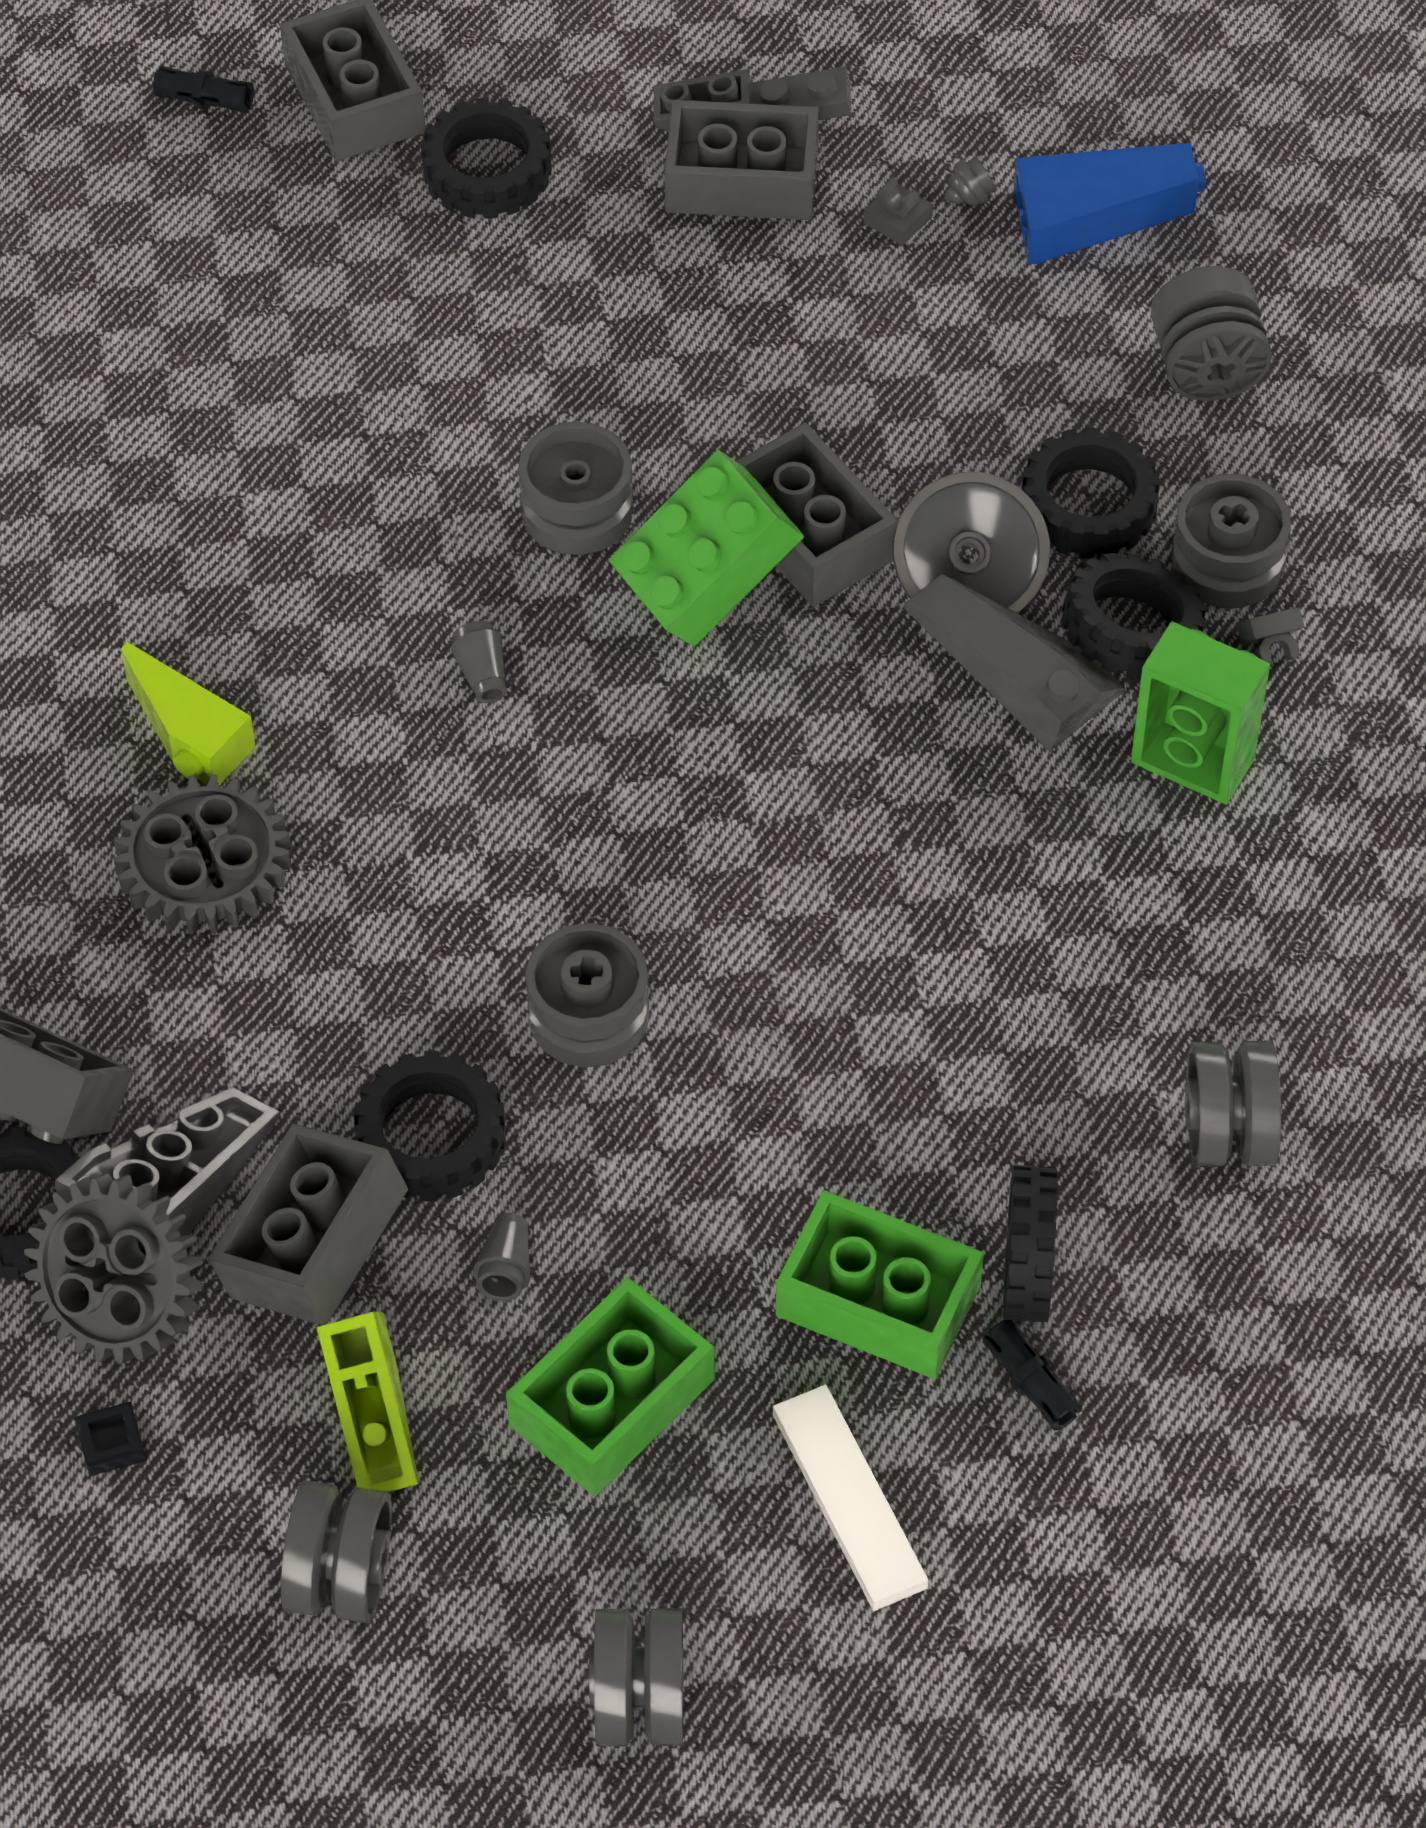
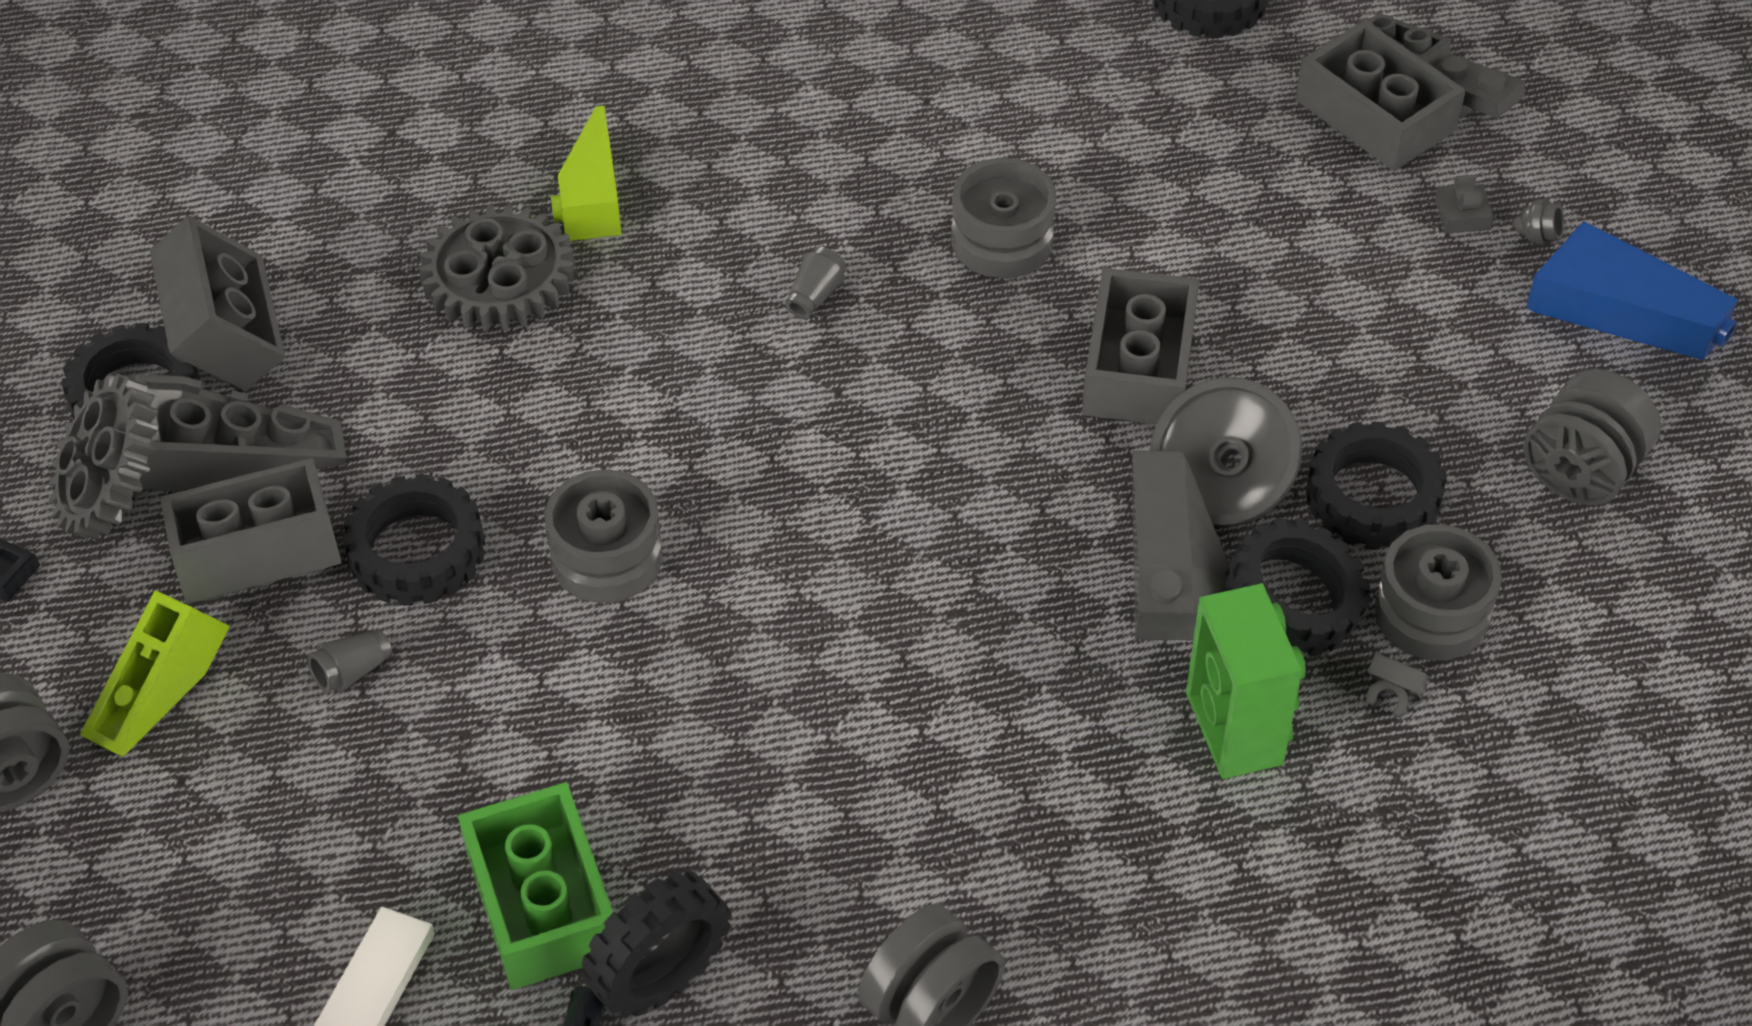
camera: 45 degrees right, 5 degrees down
bright green brick [506,1277,715,1497] -> none
bright green brick [608,449,805,647] -> none

